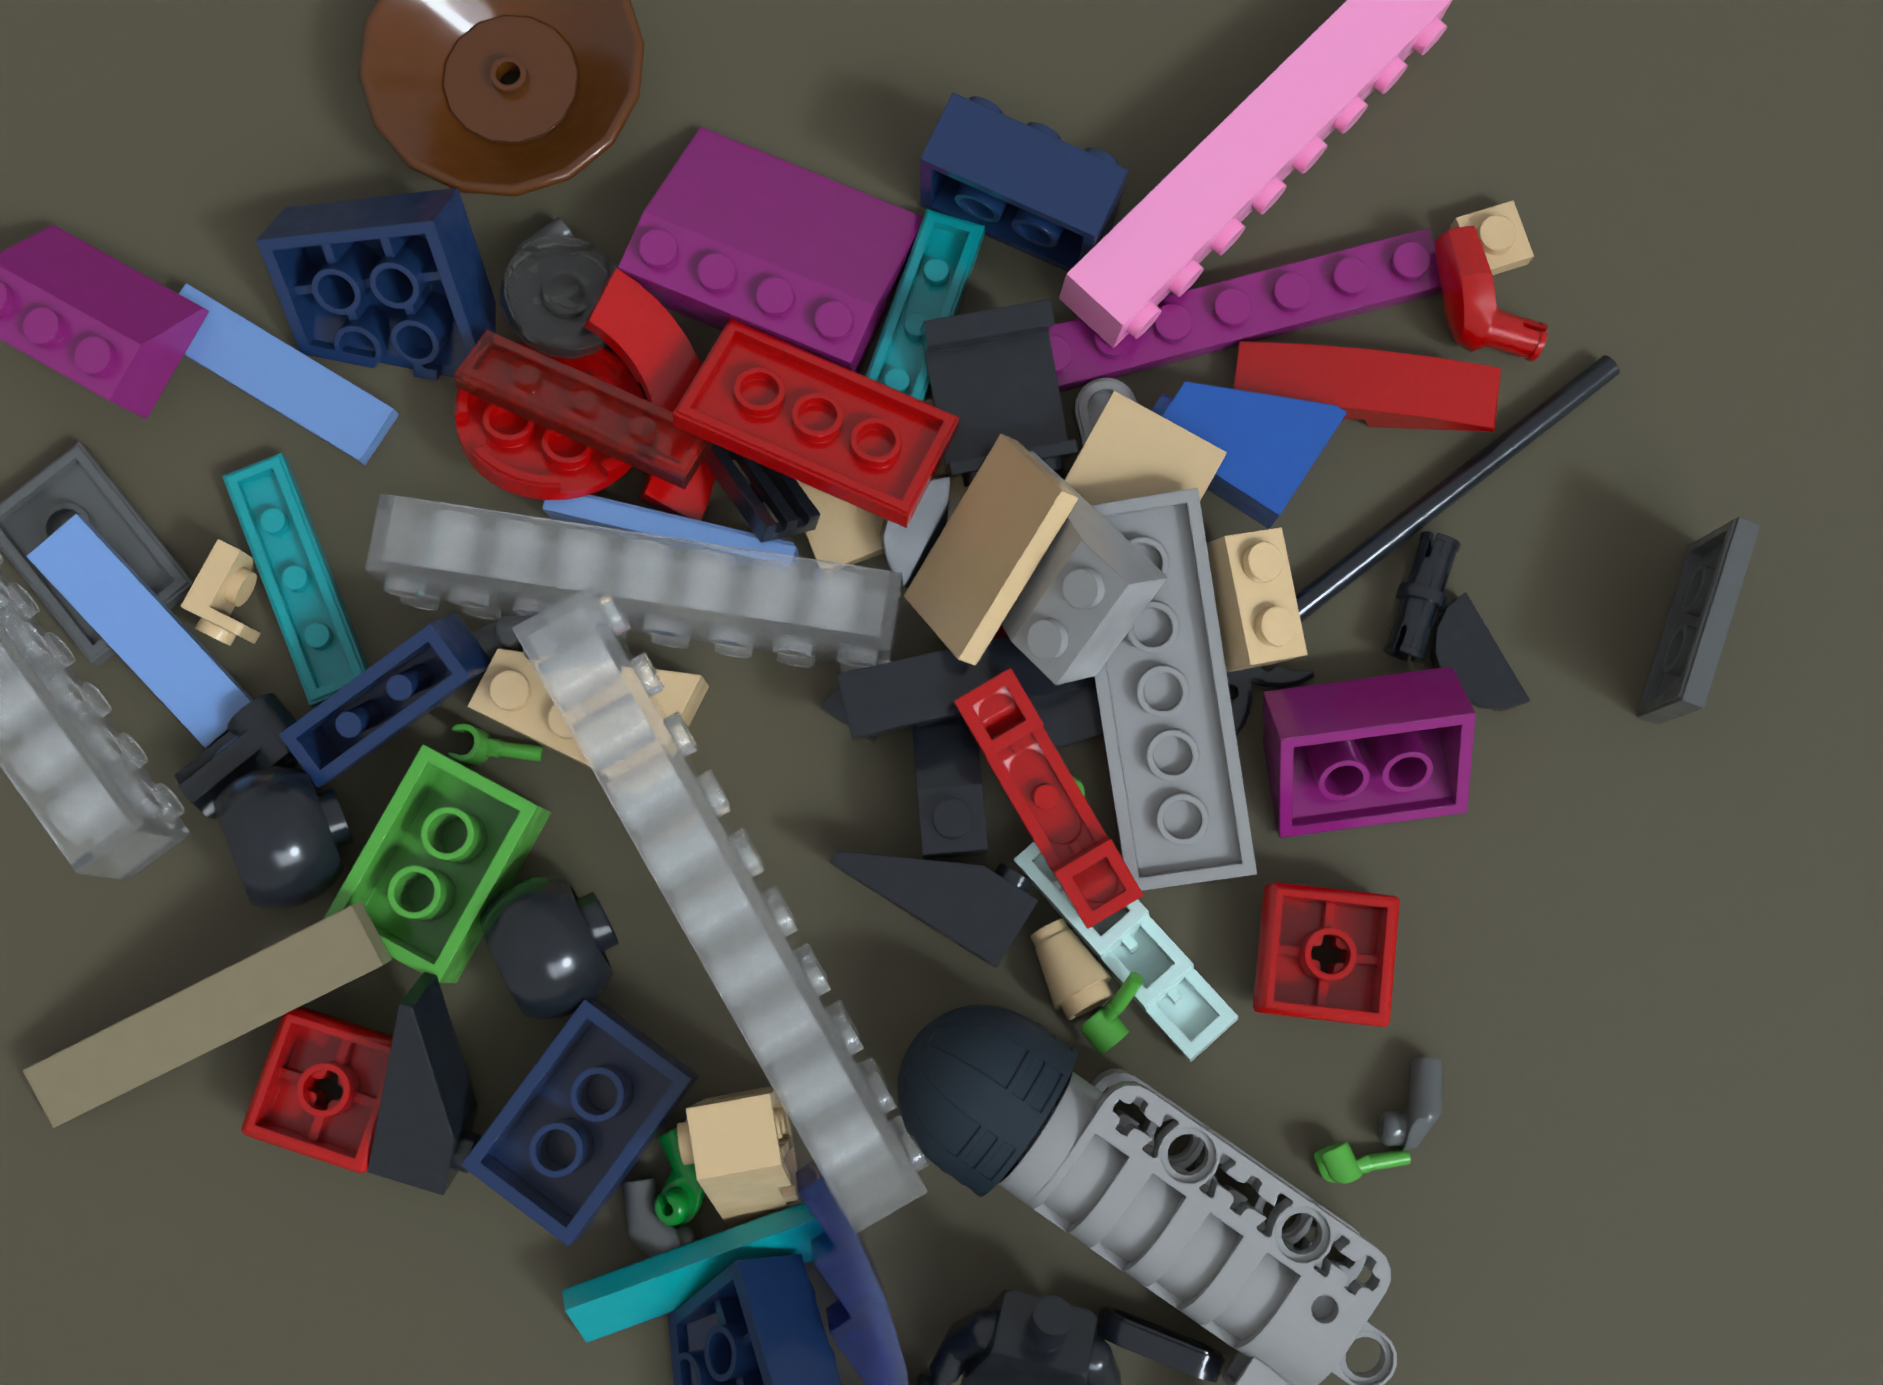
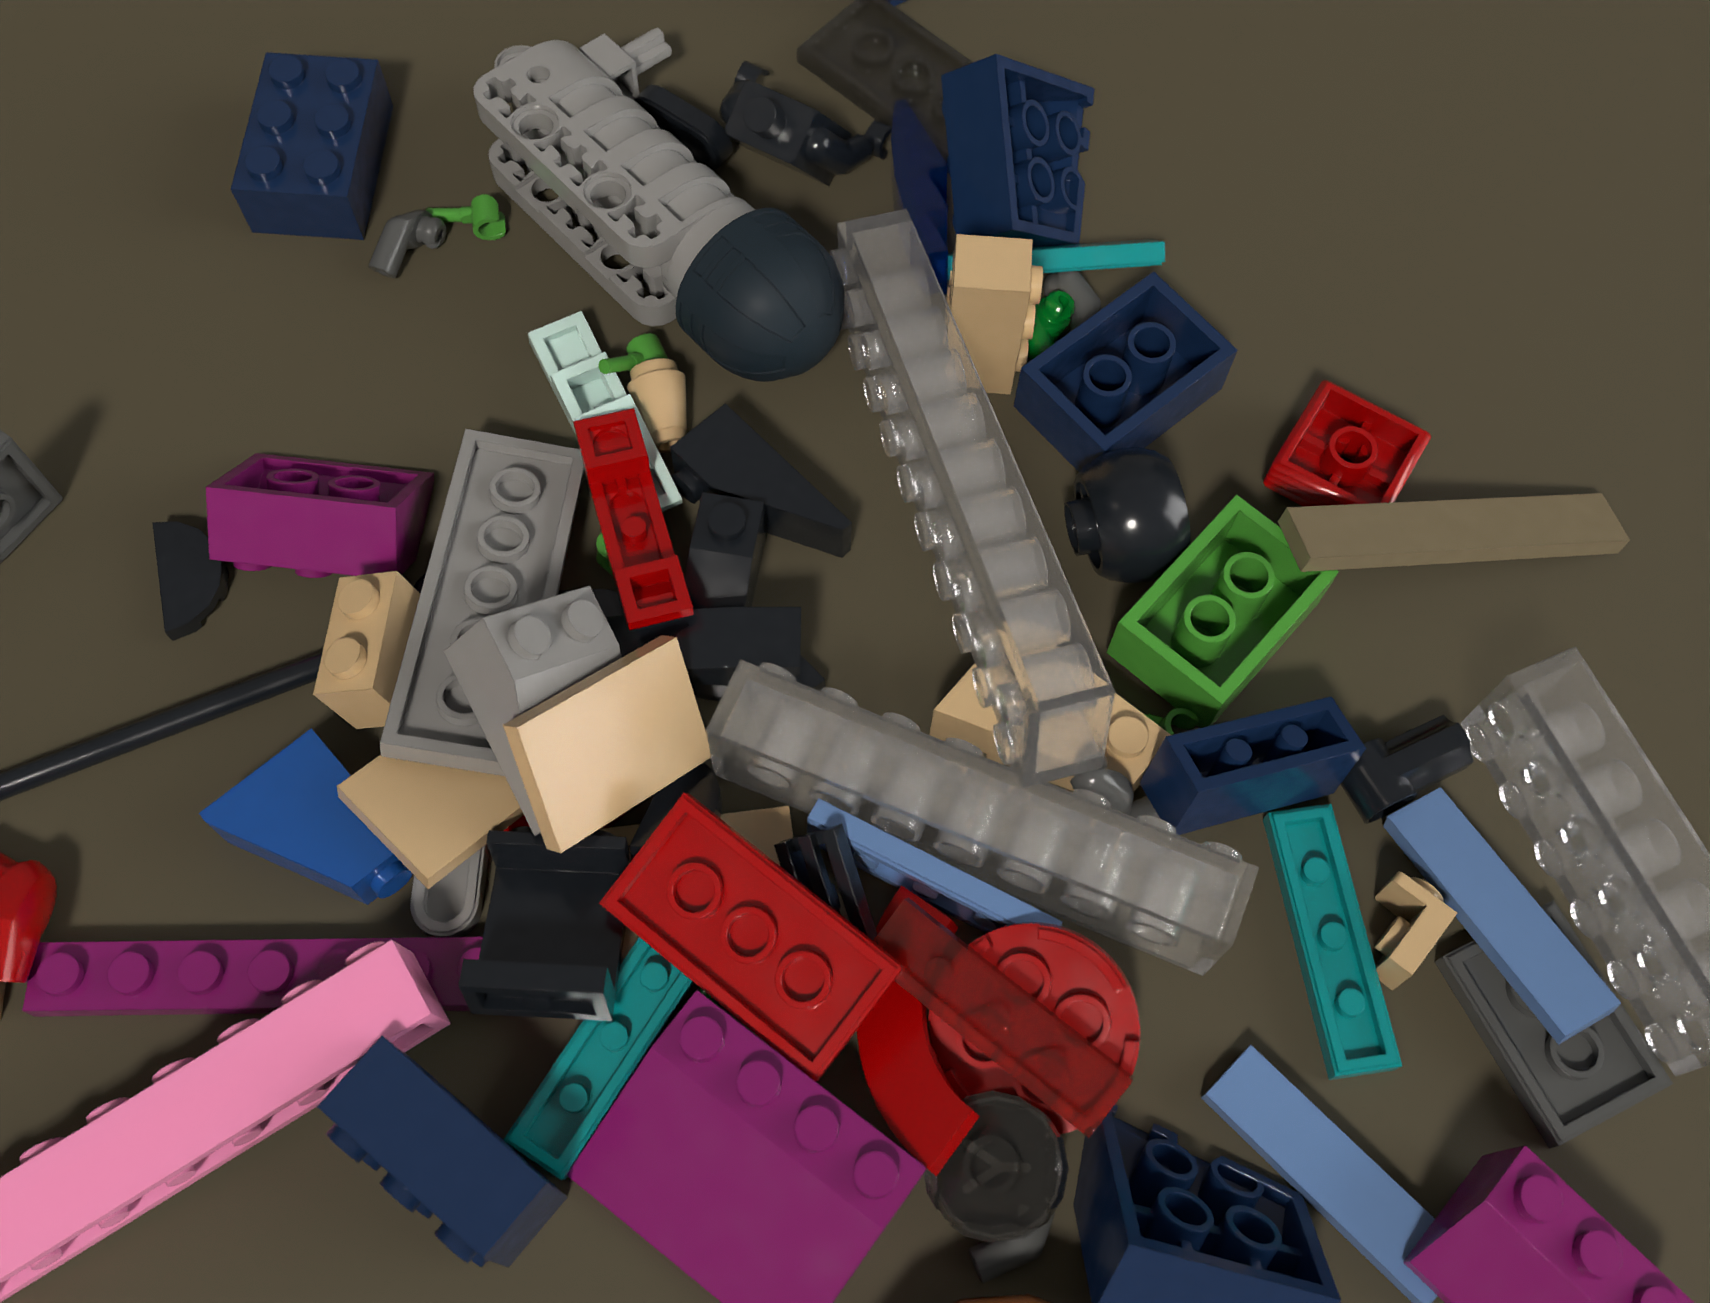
camera: 165 degrees left, 15 degrees down
black wheel [213,766,352,909] -> none
black slope [367,972,481,1195] -> none
red slope [1233,341,1501,432] -> none
red brick [1253,882,1400,1027] -> none
black pin [1383,531,1461,663] -> none
none -> dark blue brick [231,52,393,240]

